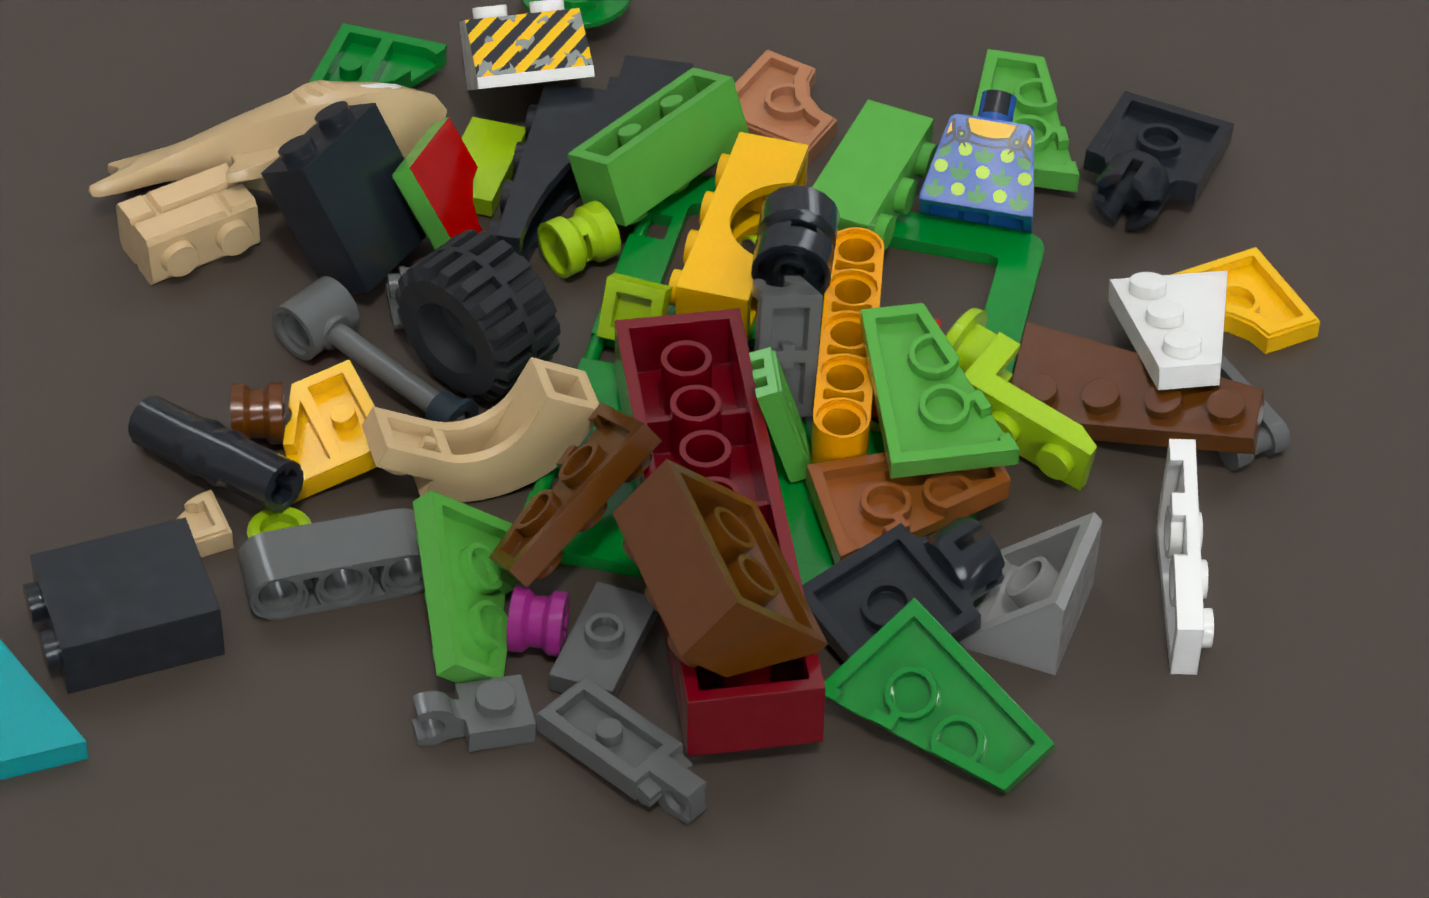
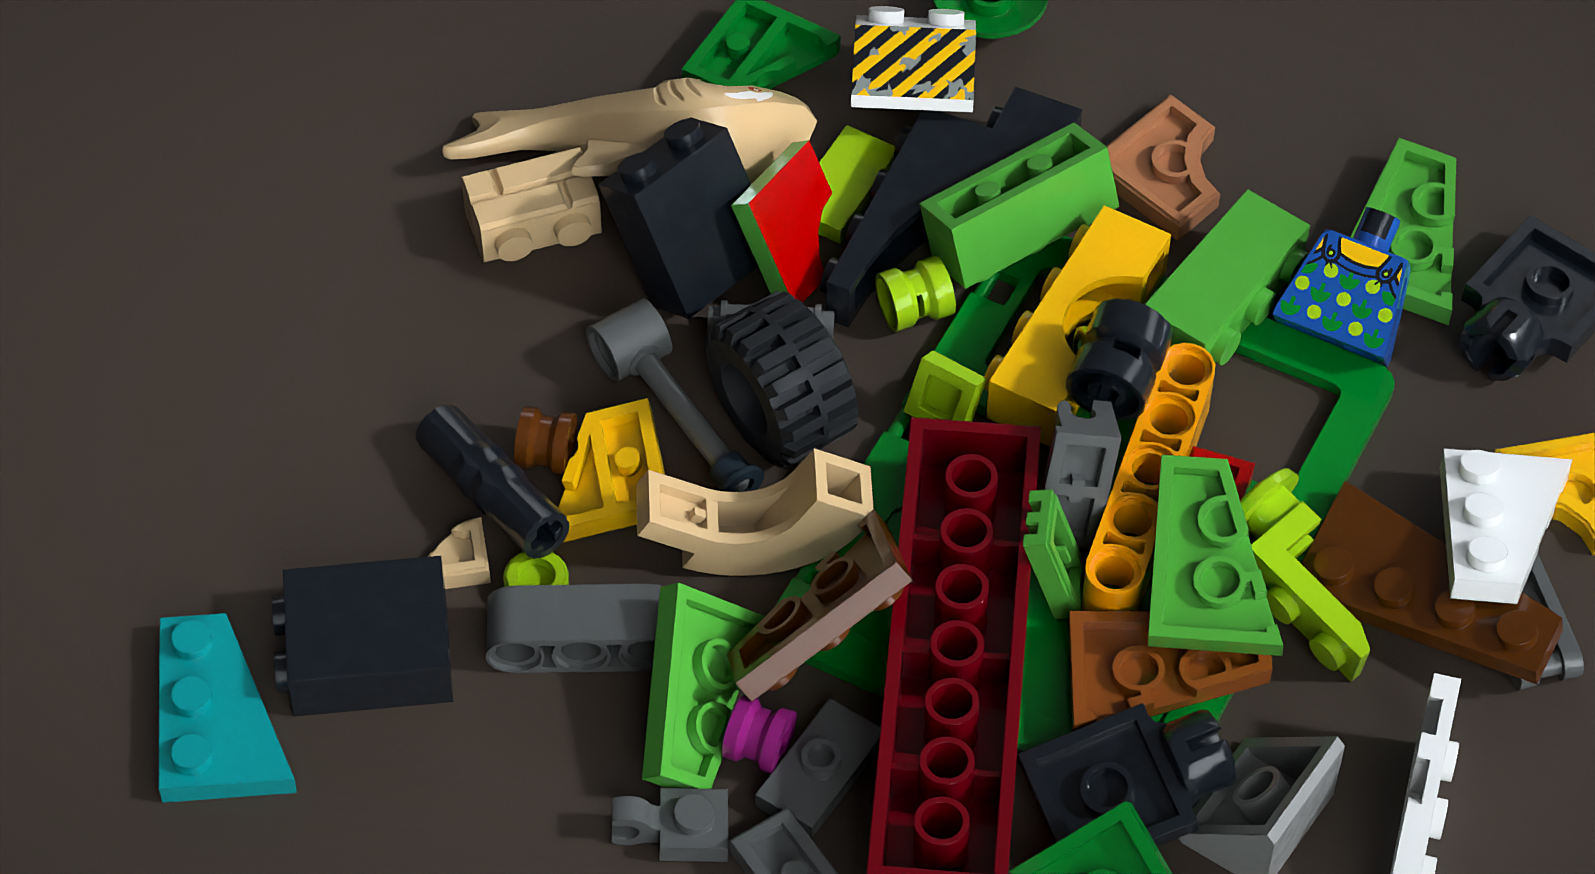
camera: 15 degrees right, 10 degrees up
reddish brown slope [613,459,828,677] -> none

